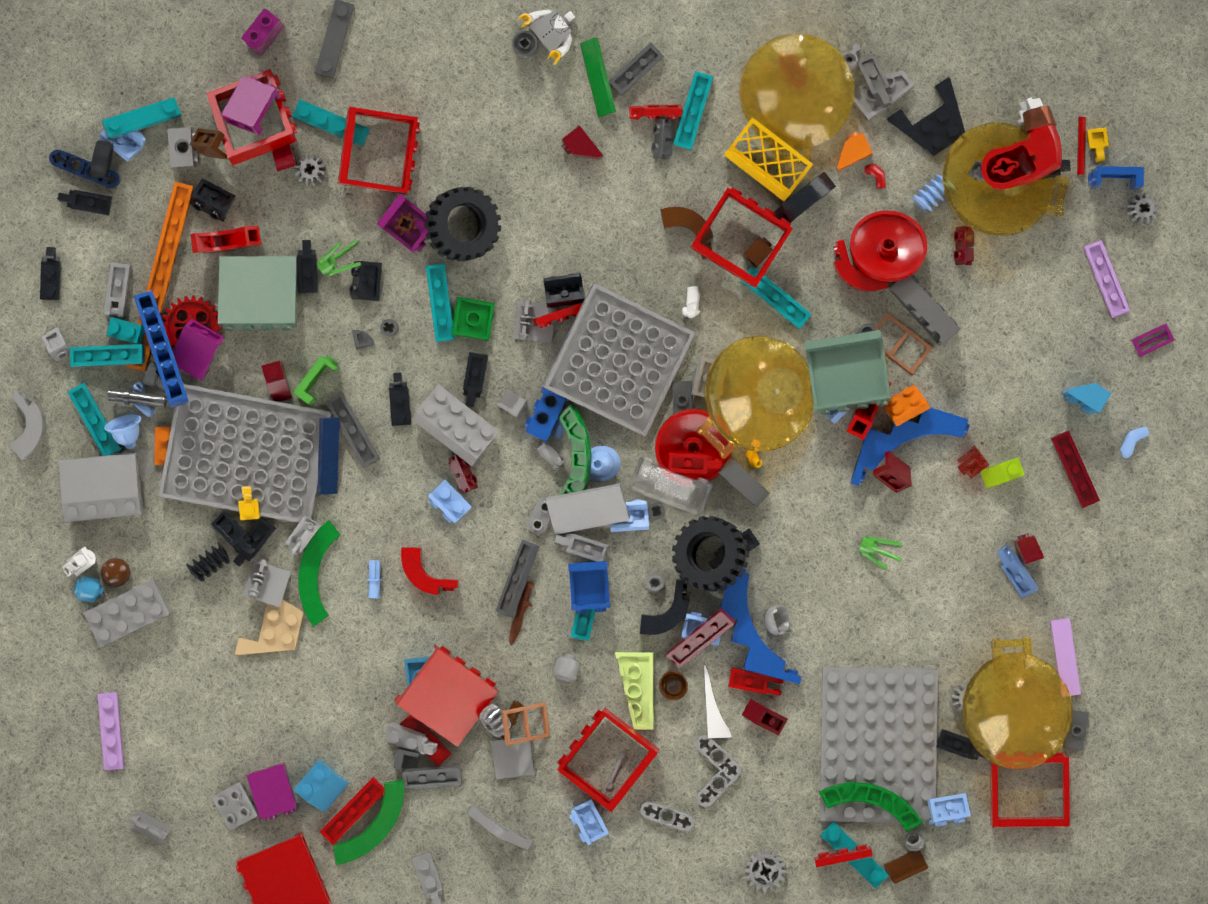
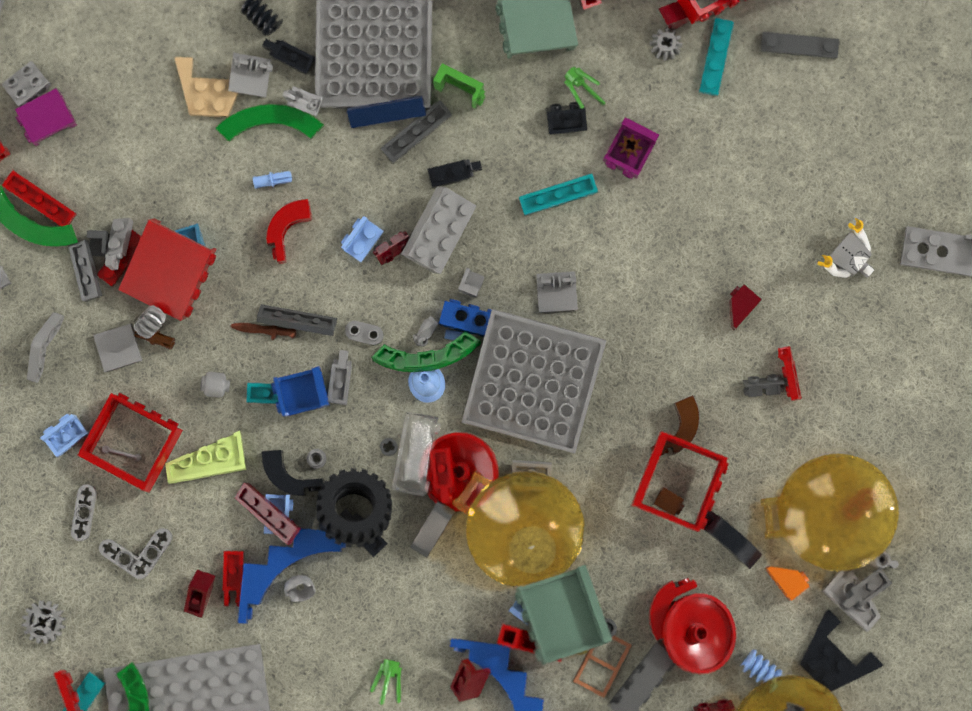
camera: 85 degrees right, 5 degrees down
black hinge [211,510,255,556] -> none
yellow plate [238,486,260,520] -> none
dark red slope [261,360,293,402] -> none
dark azure slope [294,759,349,812] -> none
black hinge [297,240,318,293] -> none
red window [337,106,420,194] -> none
dark grey tile [352,330,375,349] -> none
dark grey bush [380,319,399,337] -> none
black tyre [424,187,501,261] -> none
green plate [451,297,495,341] -> none
black hinge [463,352,488,407] -> none
nougat window [501,702,550,746] -> none
dark grey wheel [512,31,538,59] -> none
red hinge [532,303,582,328] -> none
black bracket [543,273,585,308] -> none
light grey tile [545,483,630,535] -> none
green tile [580,38,616,117] -> none
dark grey plate [609,42,664,96] -> none
light blue bracket [610,499,649,532] -> none
reddish brown hair [659,670,688,701] -> none
dark grey plate [672,381,692,414] -> none
teal plate [673,71,713,151] -> none
white arm [682,286,701,318] -> none
white sticker [704,665,732,738] -> none
yellow fence [724,117,813,202] -> none
teal plate [740,266,812,329] -> none
yellow arm [745,440,762,468] -> none
red arm [864,163,886,189] -> none
orange plate [883,385,930,426] -> none

